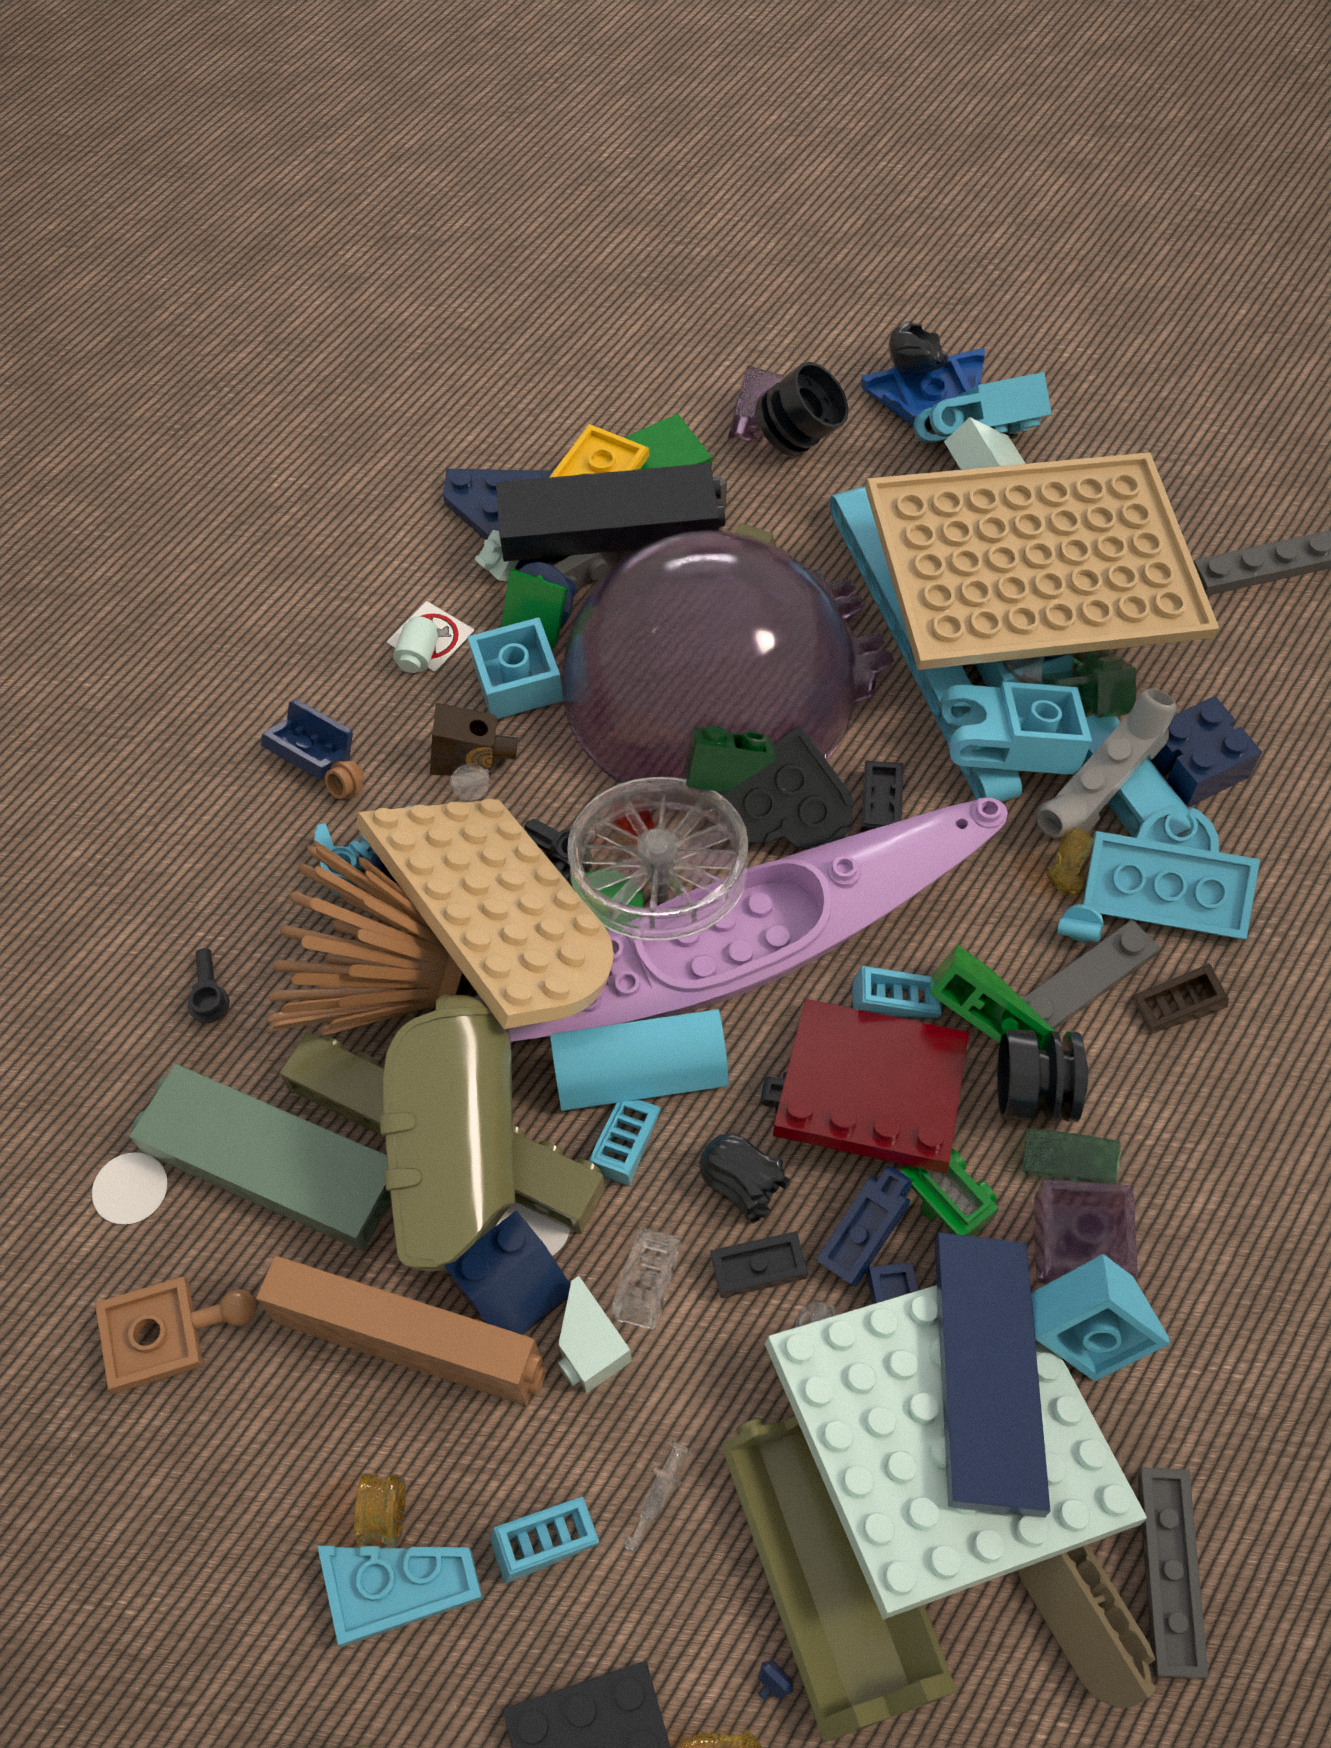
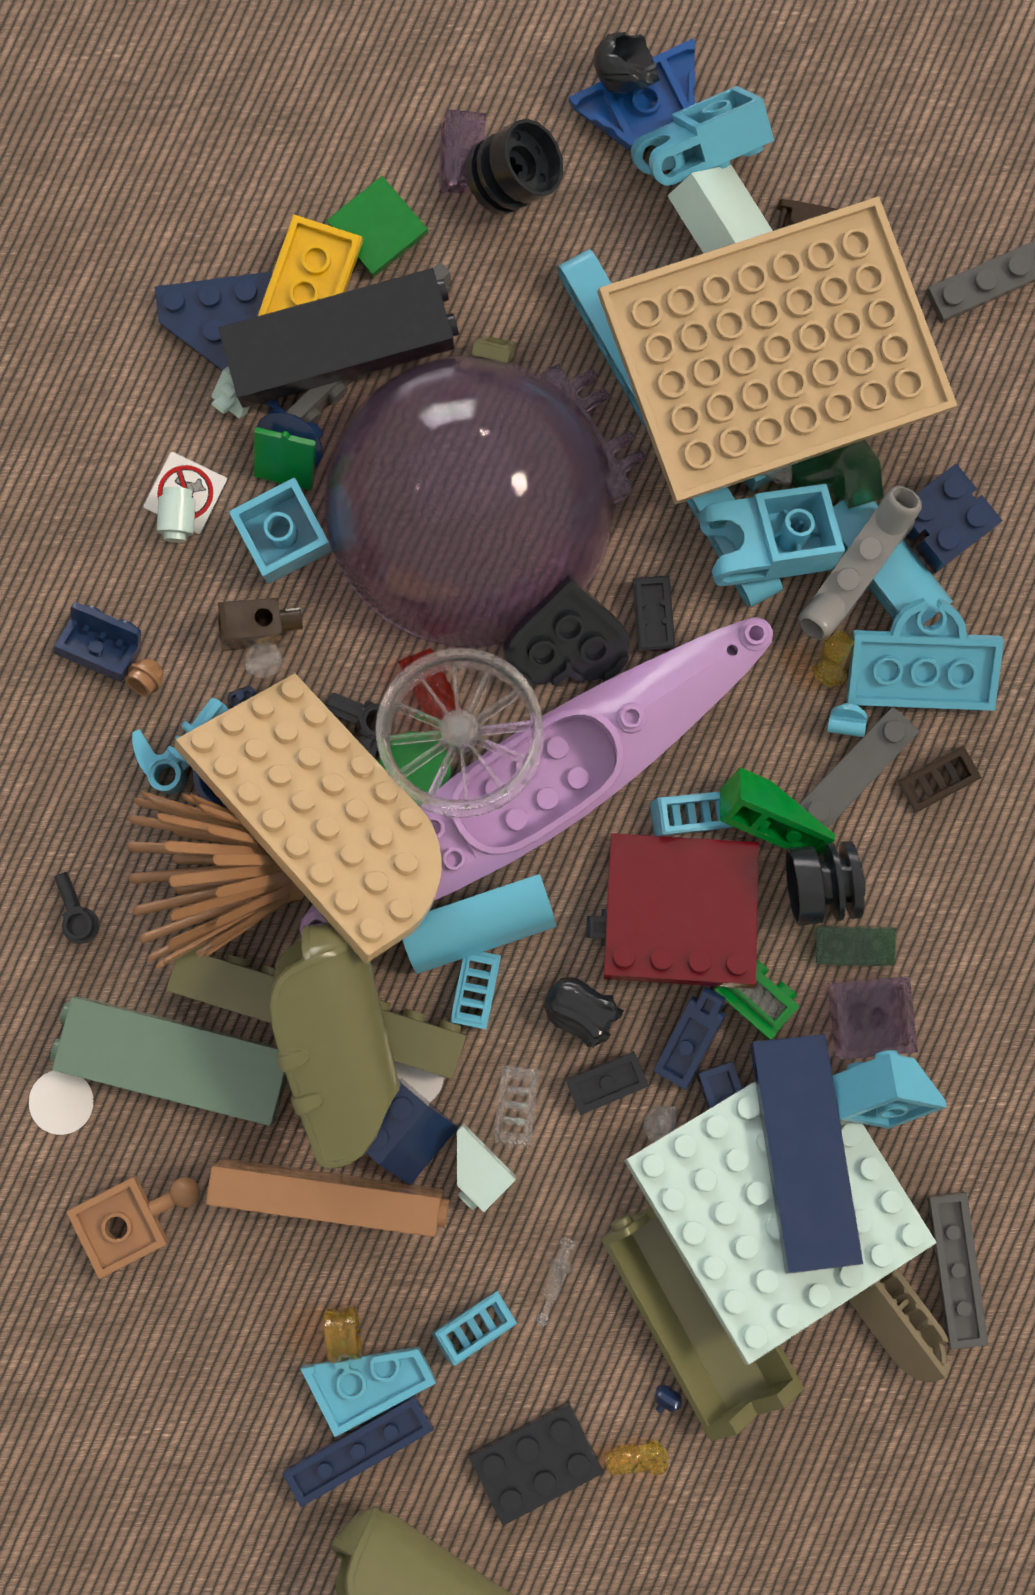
camera: 10 degrees left, 25 degrees up
dark green slope [684,725,776,792] -> none
none -> dark blue plate [282,1394,434,1507]

